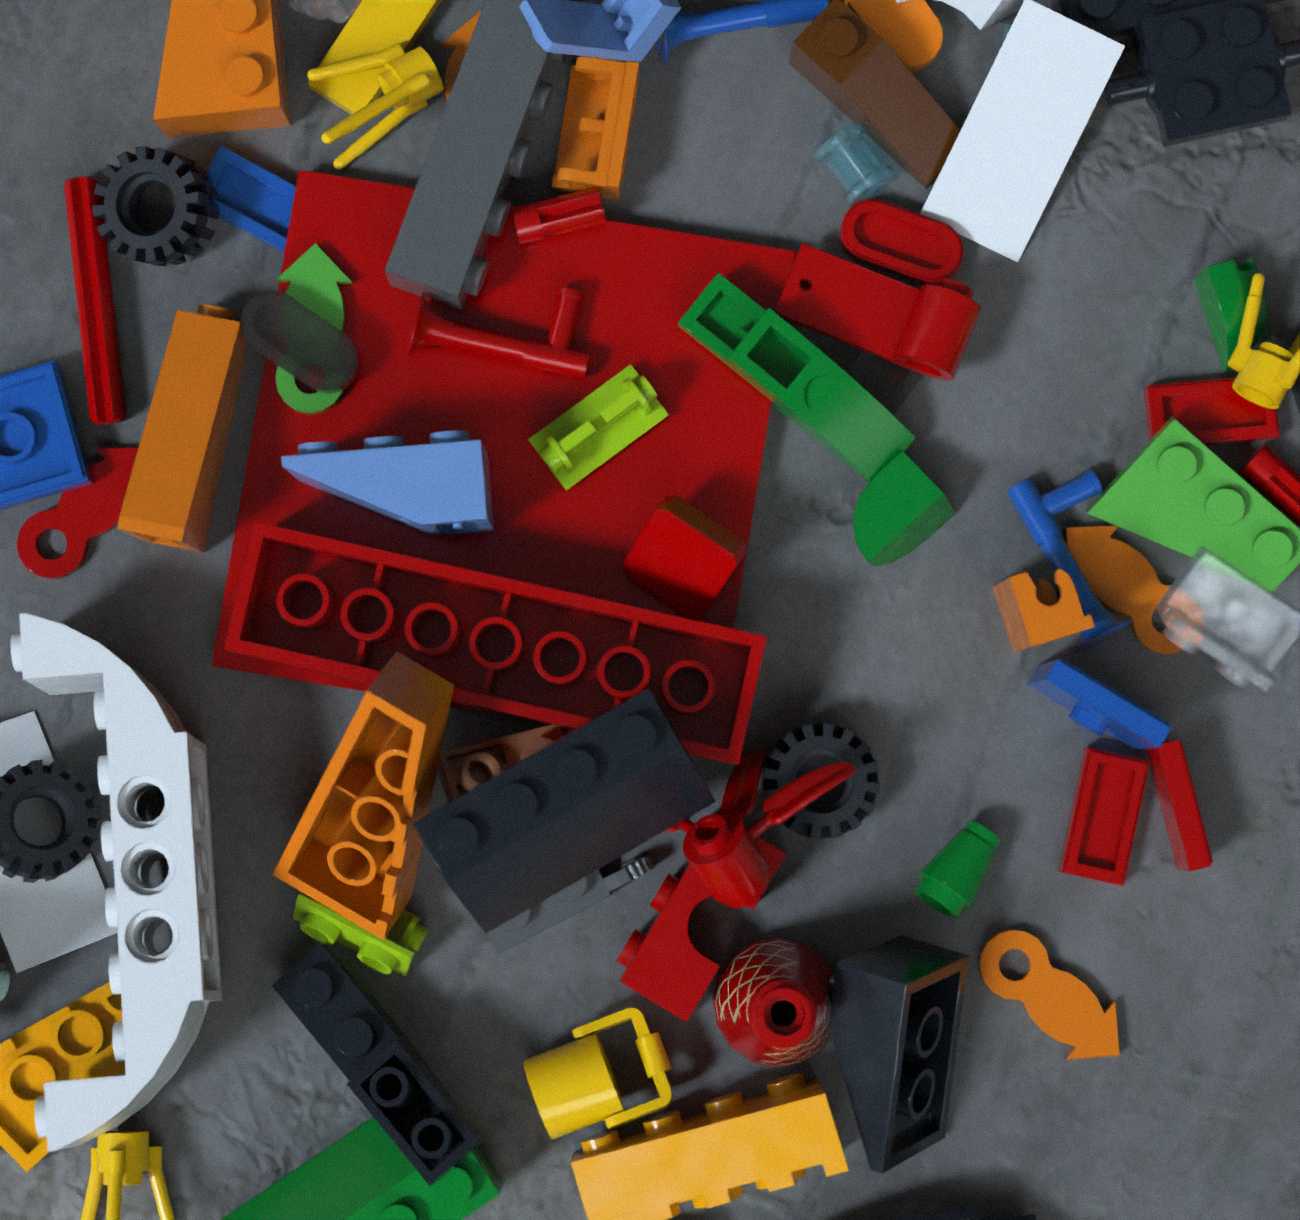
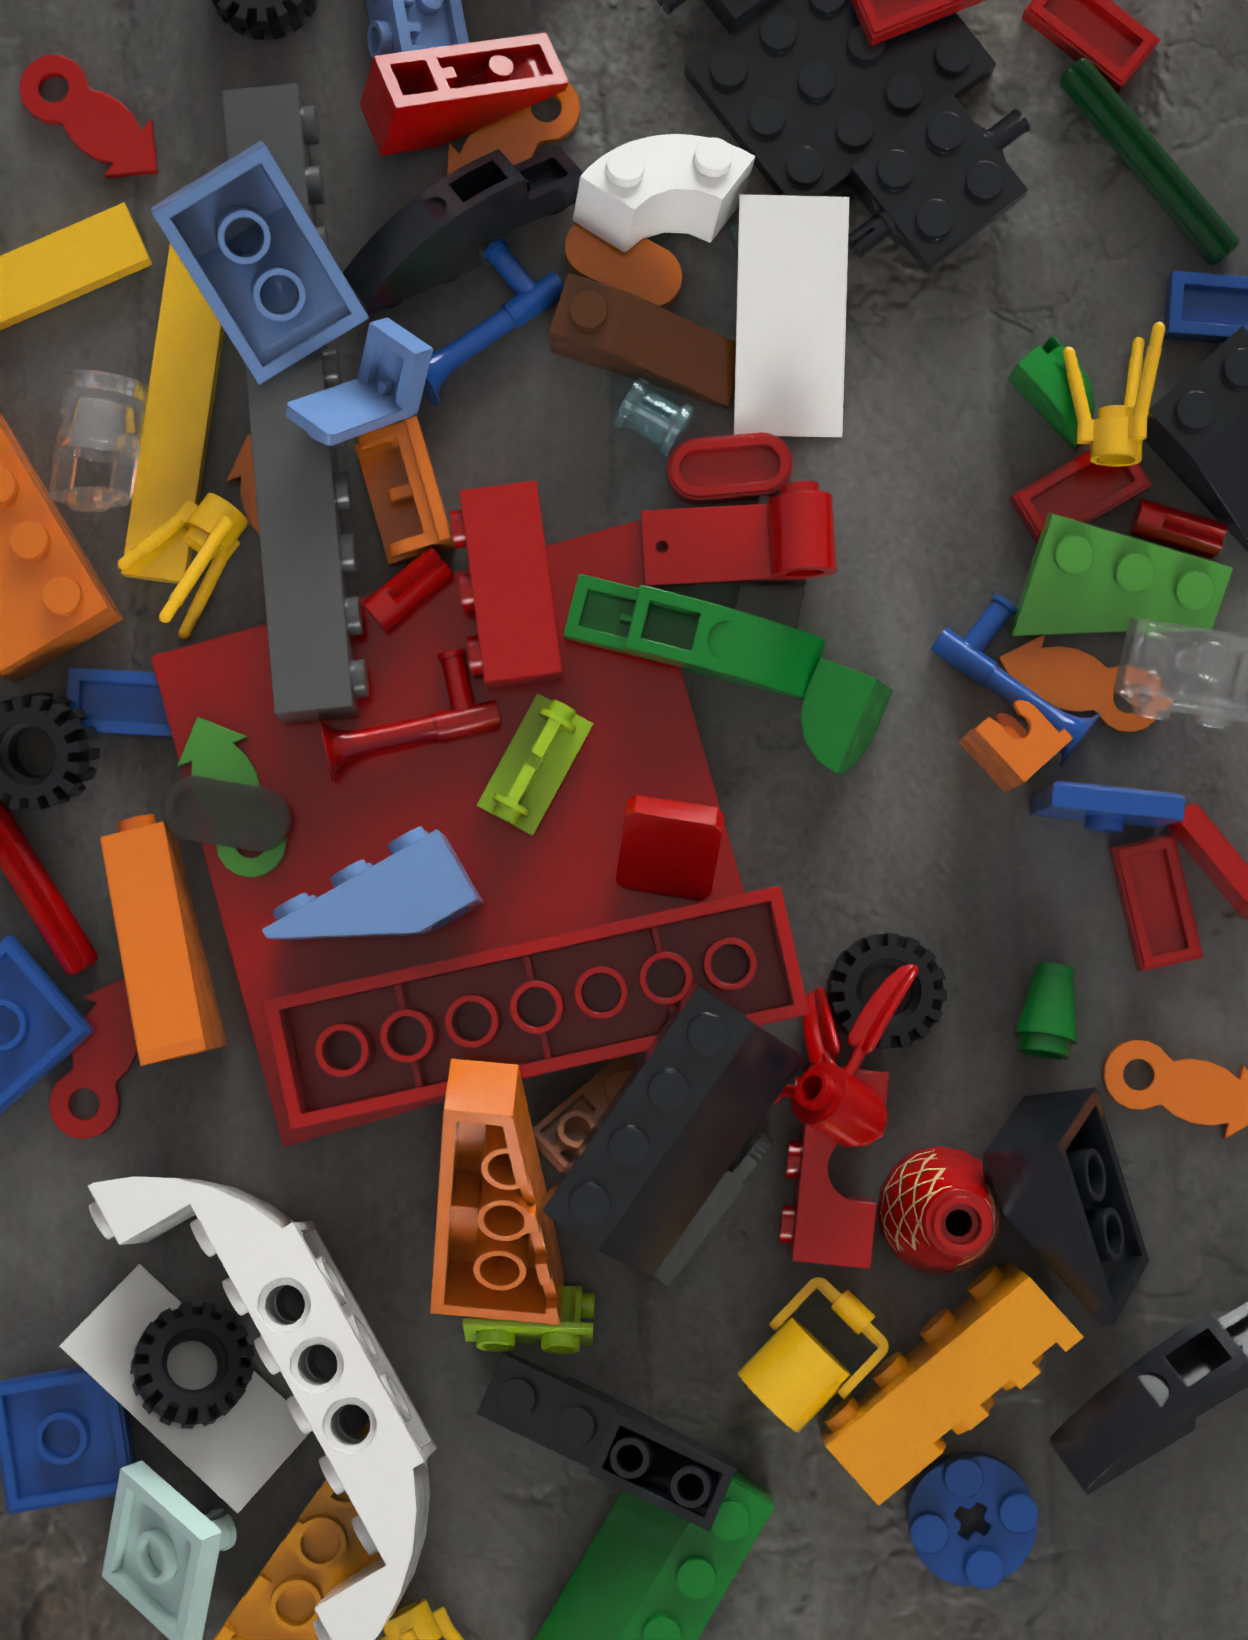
camera: 25 degrees left, 0 degrees up
none -> red brick [450,480,563,689]

